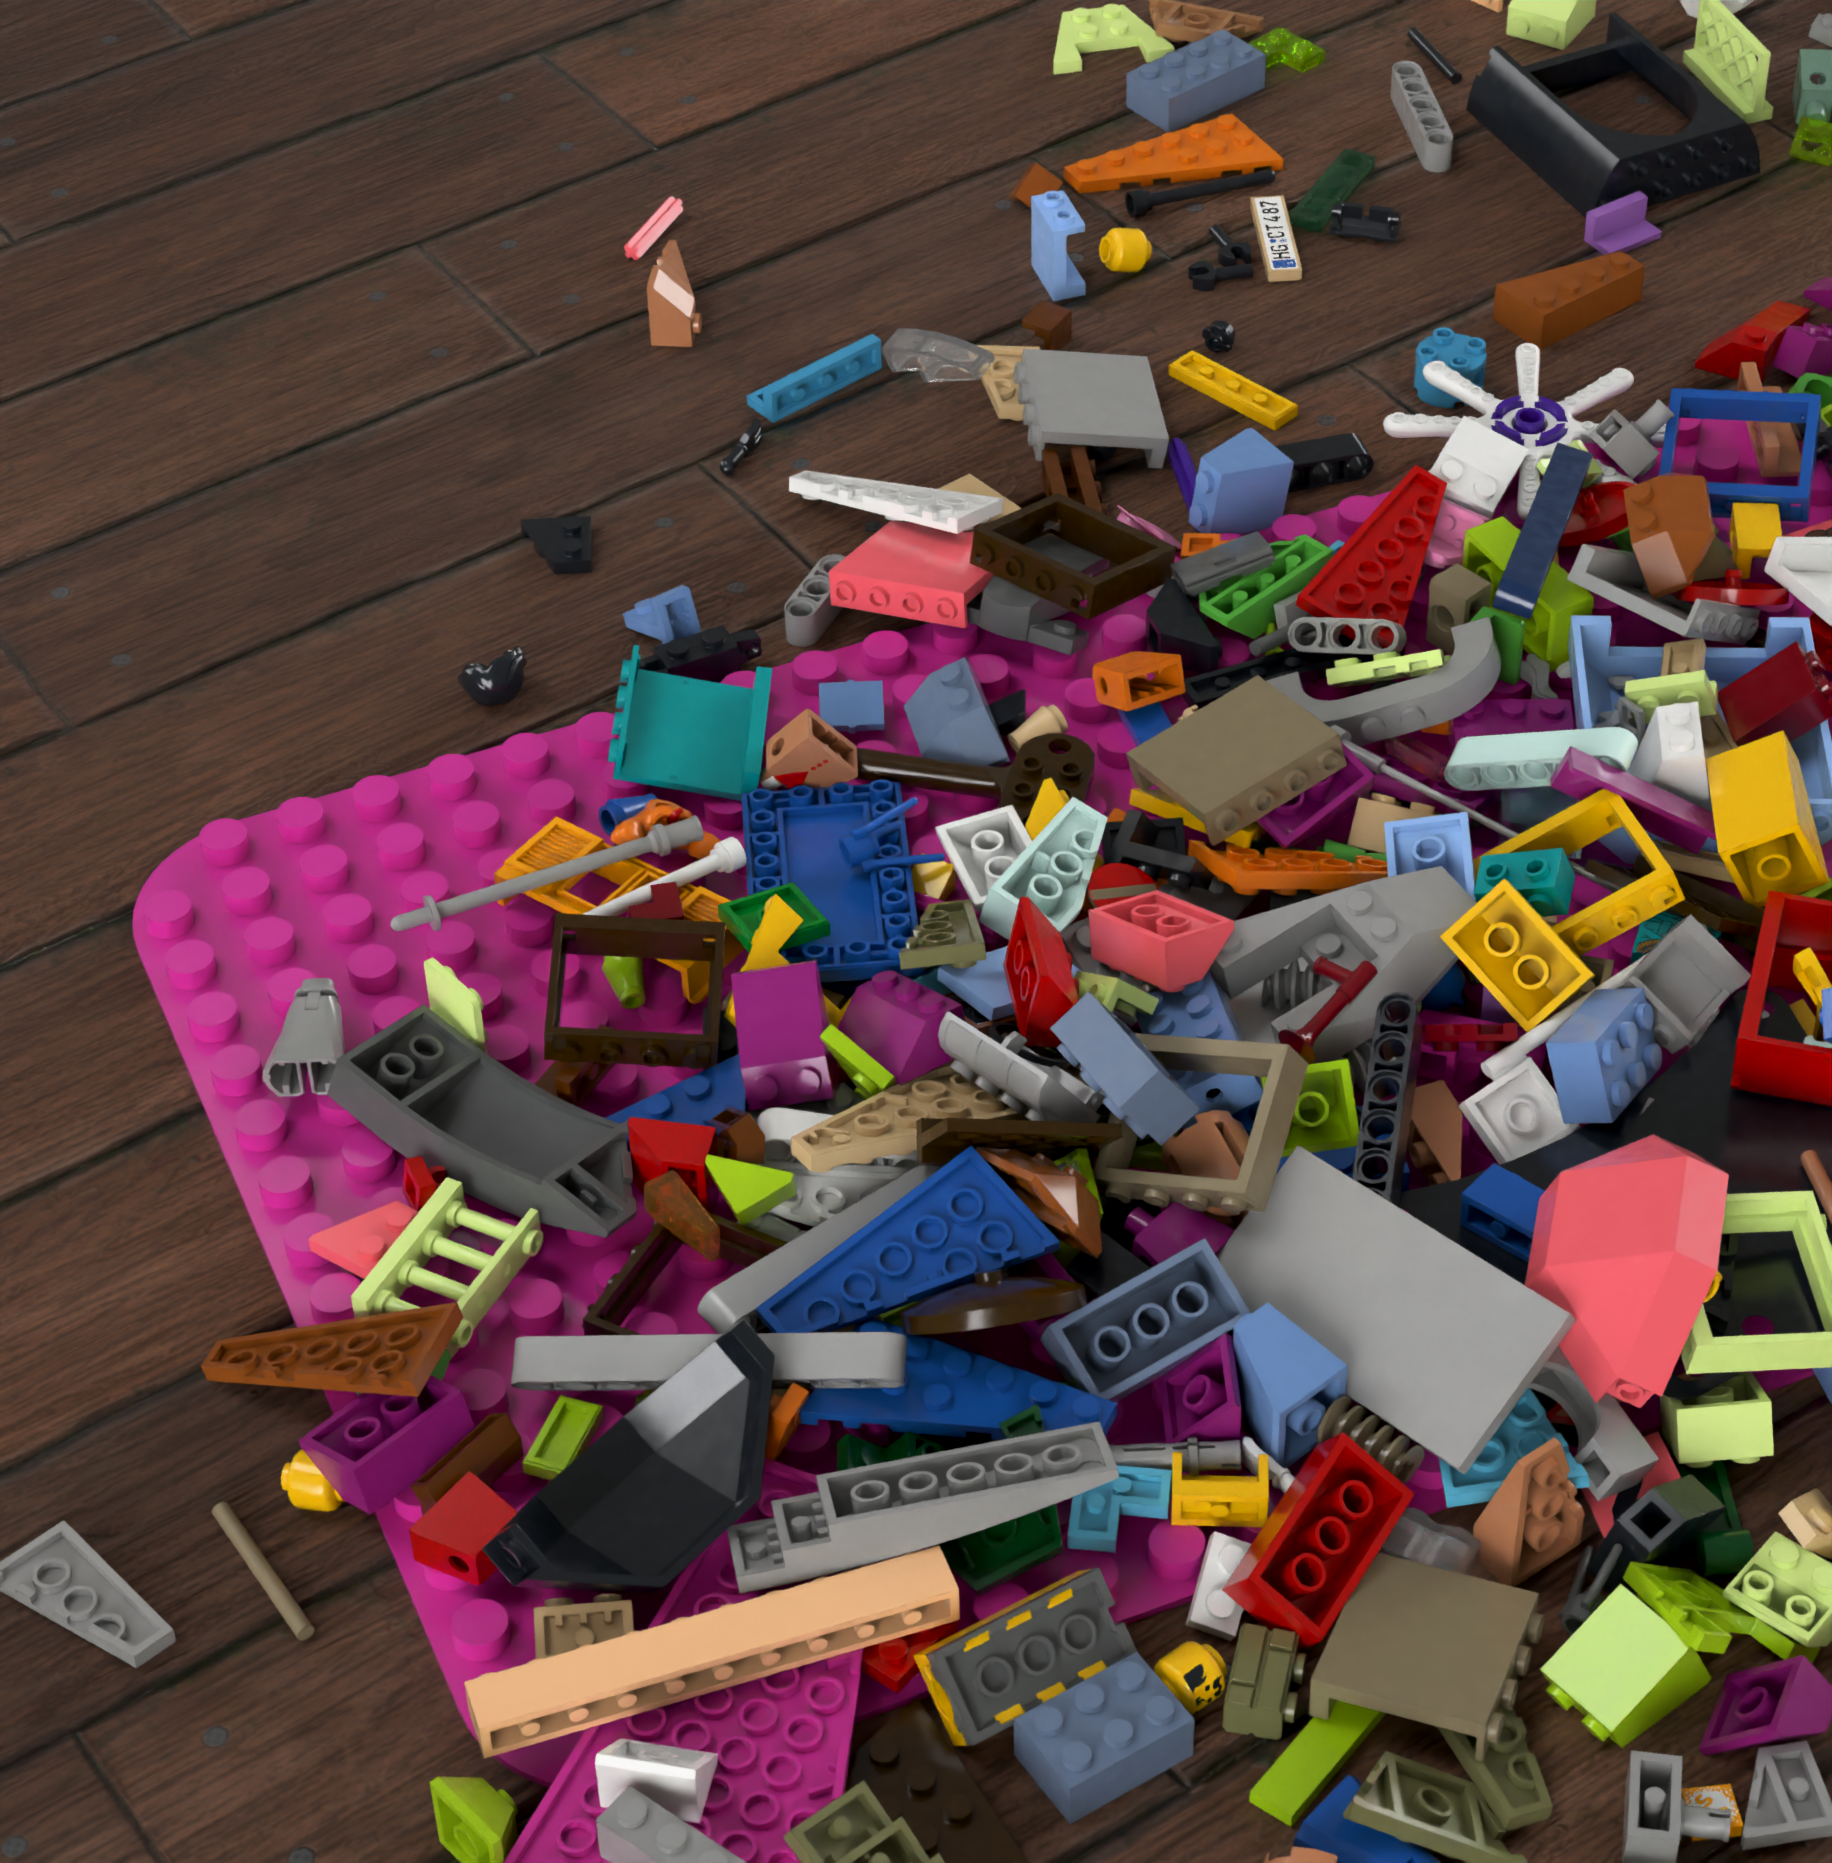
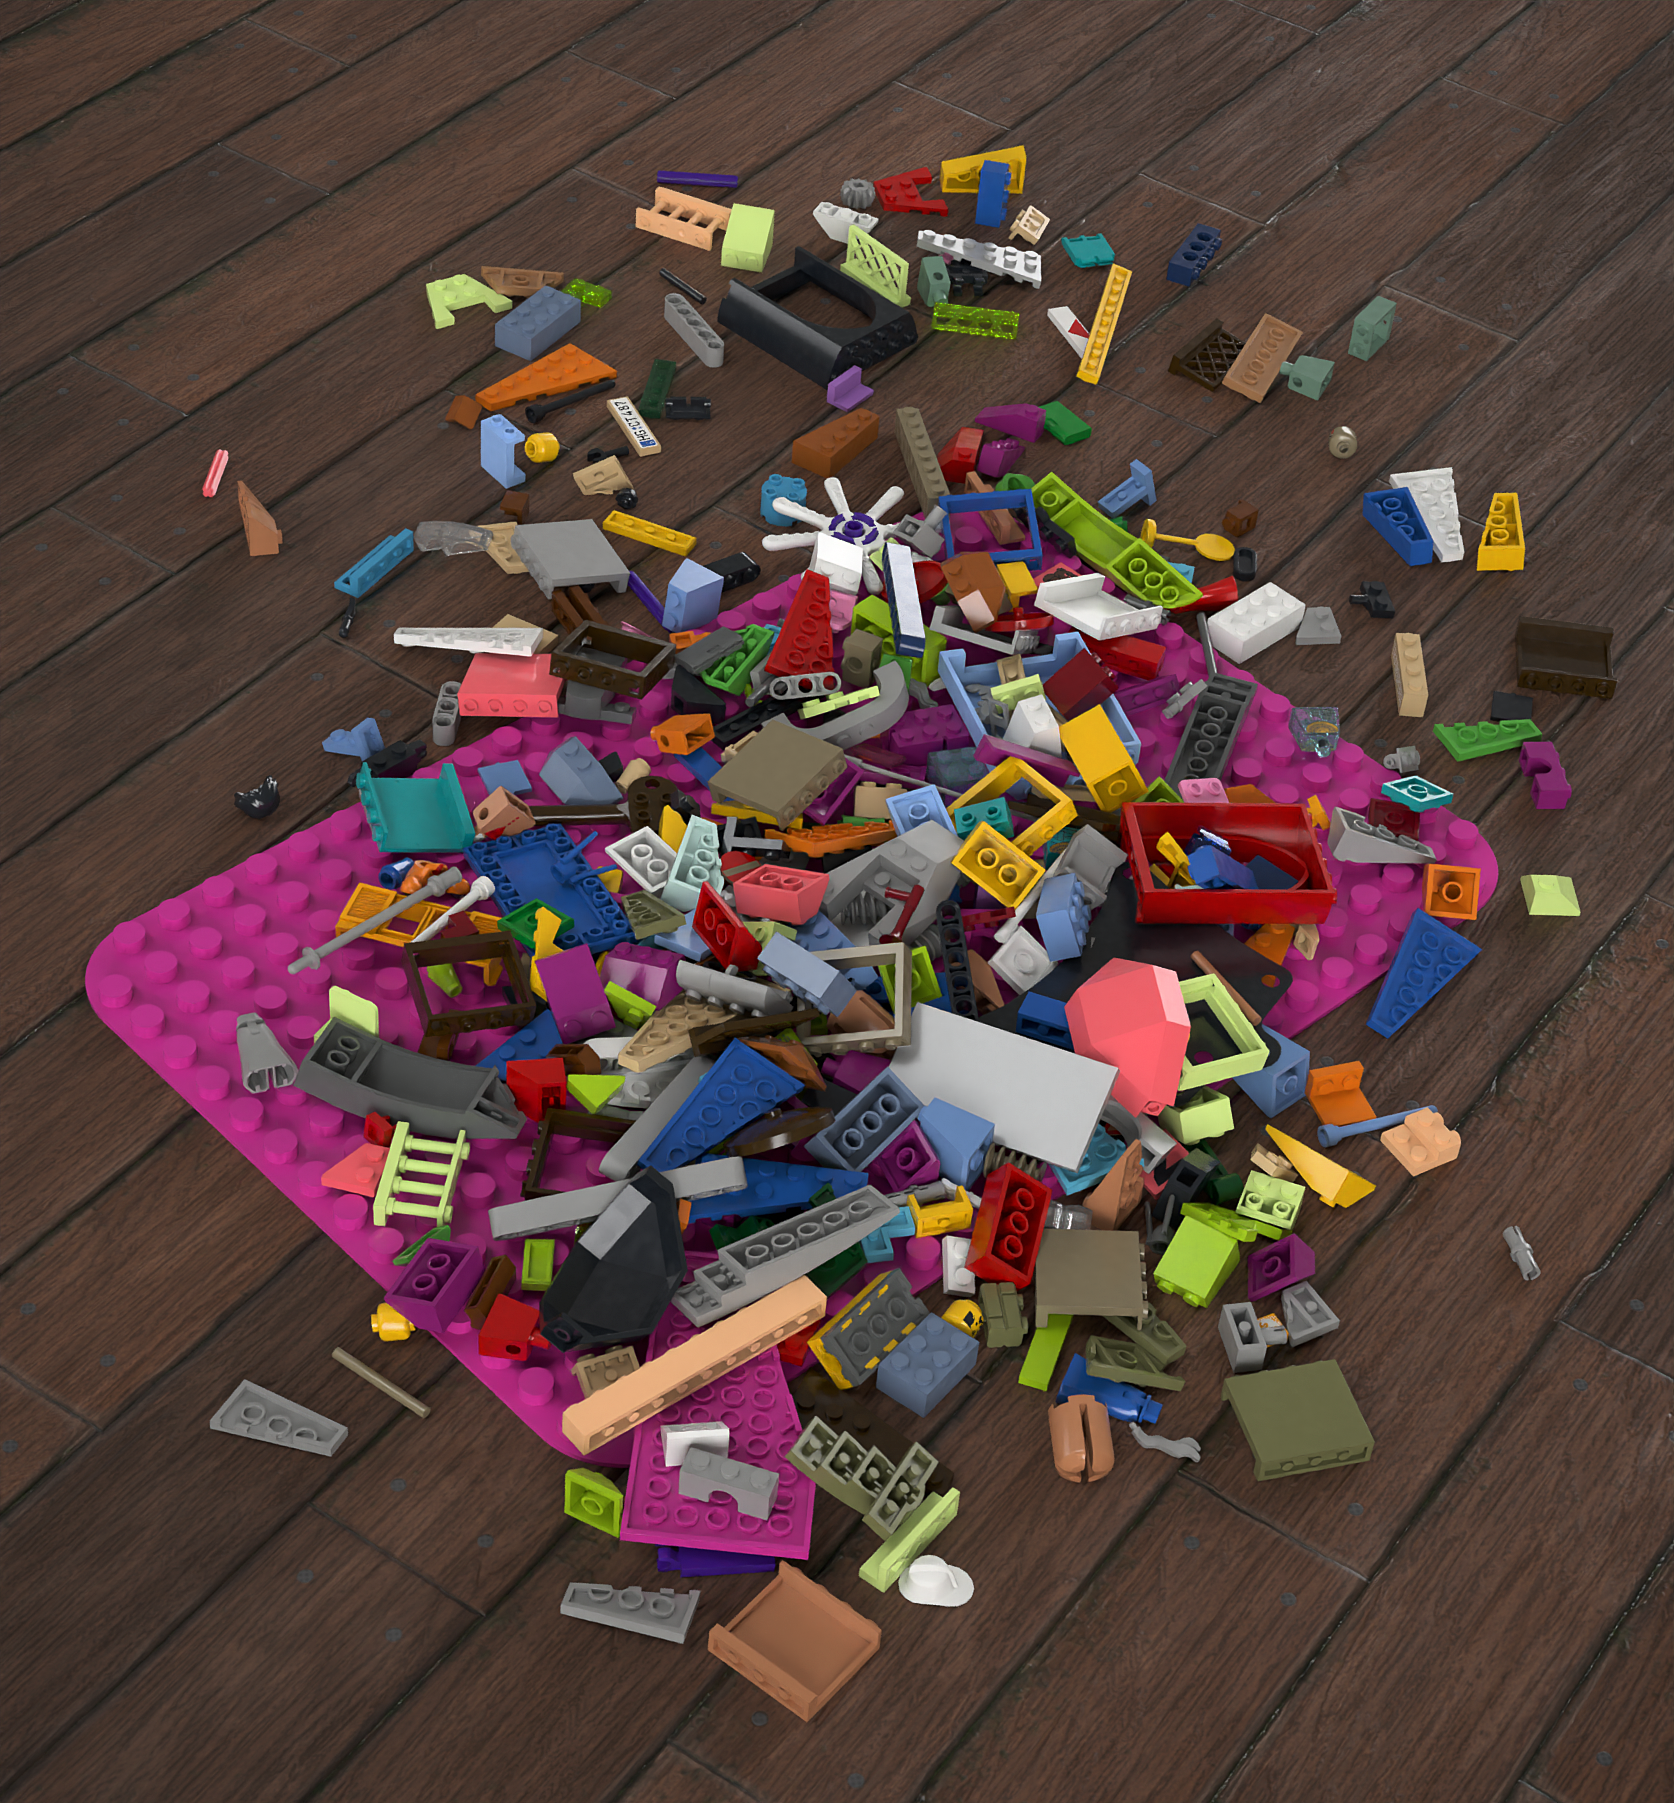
camera: 25 degrees left, 0 degrees up
dark orange wing [201,1302,463,1397] -> none
black wing [520,516,592,574] -> none
clear orange slope [644,1170,720,1262] -> none
black bar [1209,224,1252,267] -> none
light aqua beam [1444,727,1638,791] -> none
none -> tan wing [573,455,634,495]
none -> black bracket [671,789,701,826]
none -> dark tan brick [895,407,950,519]

